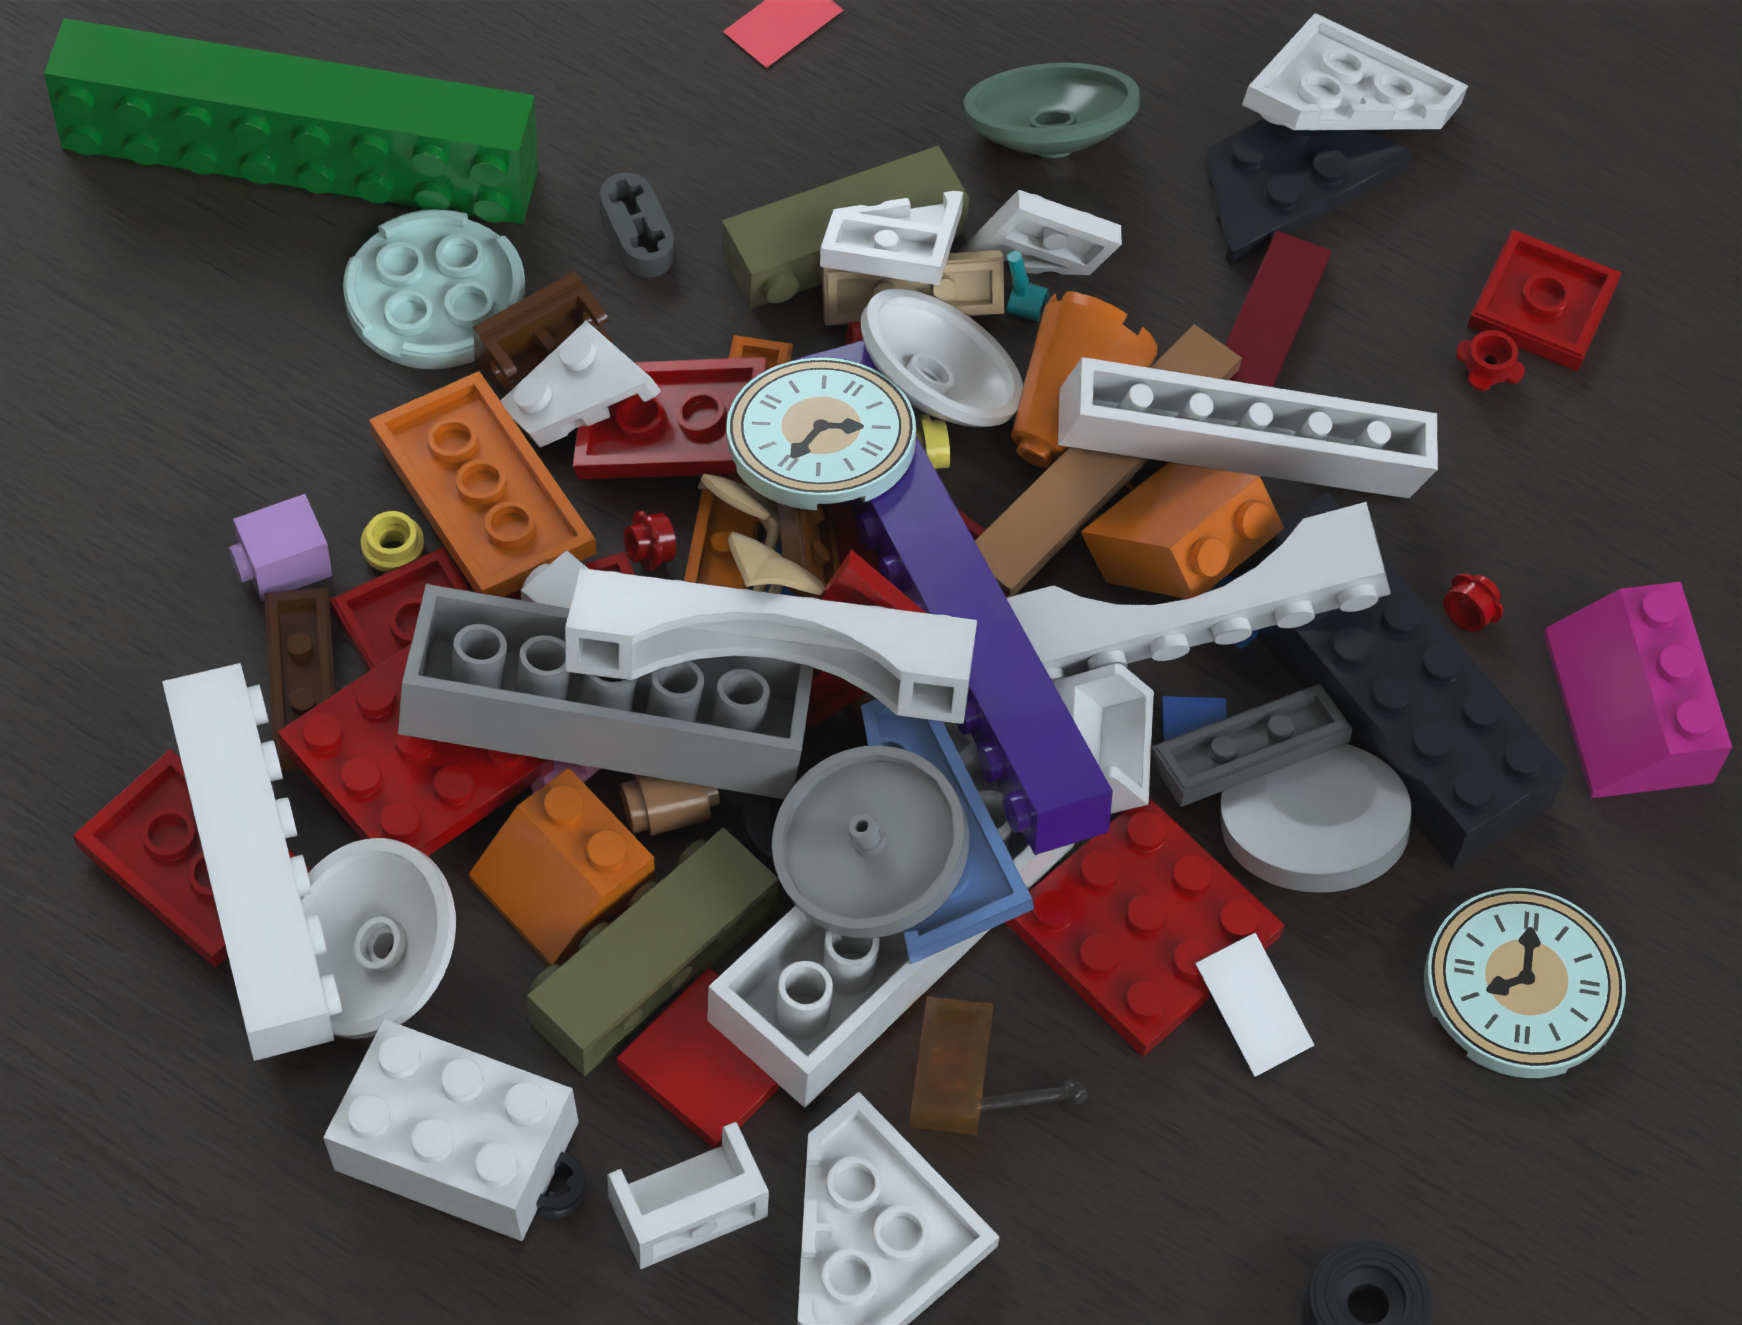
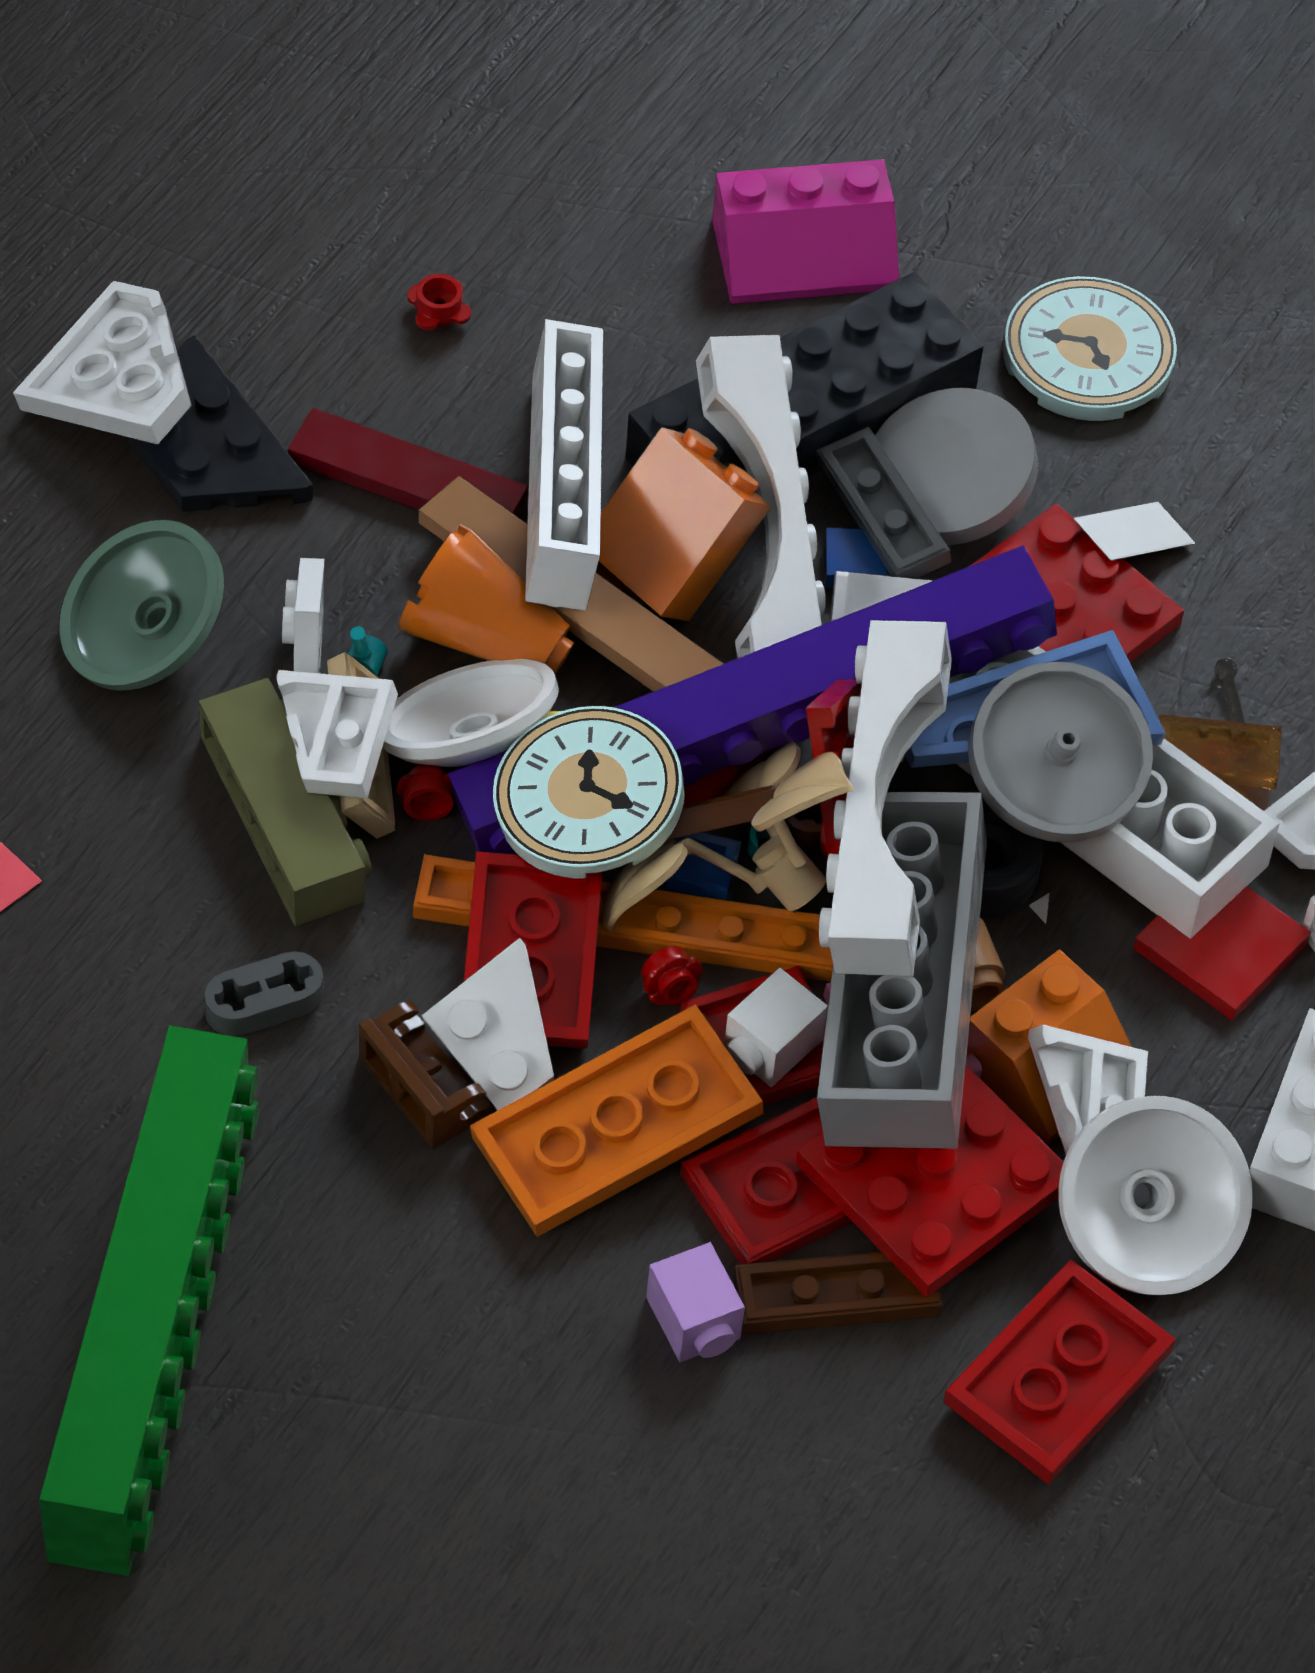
camera: 90 degrees left, 5 degrees down
white brick [162,663,342,1061] -> none
light aqua tile [343,210,526,369] -> none
light yellow plate [361,511,424,572] -> none
olive brick [527,827,779,1077] -> none
red plate [1443,573,1503,632] -> none
red tile [1467,229,1622,371] -> none
none -> white wing [1028,1025,1148,1155]

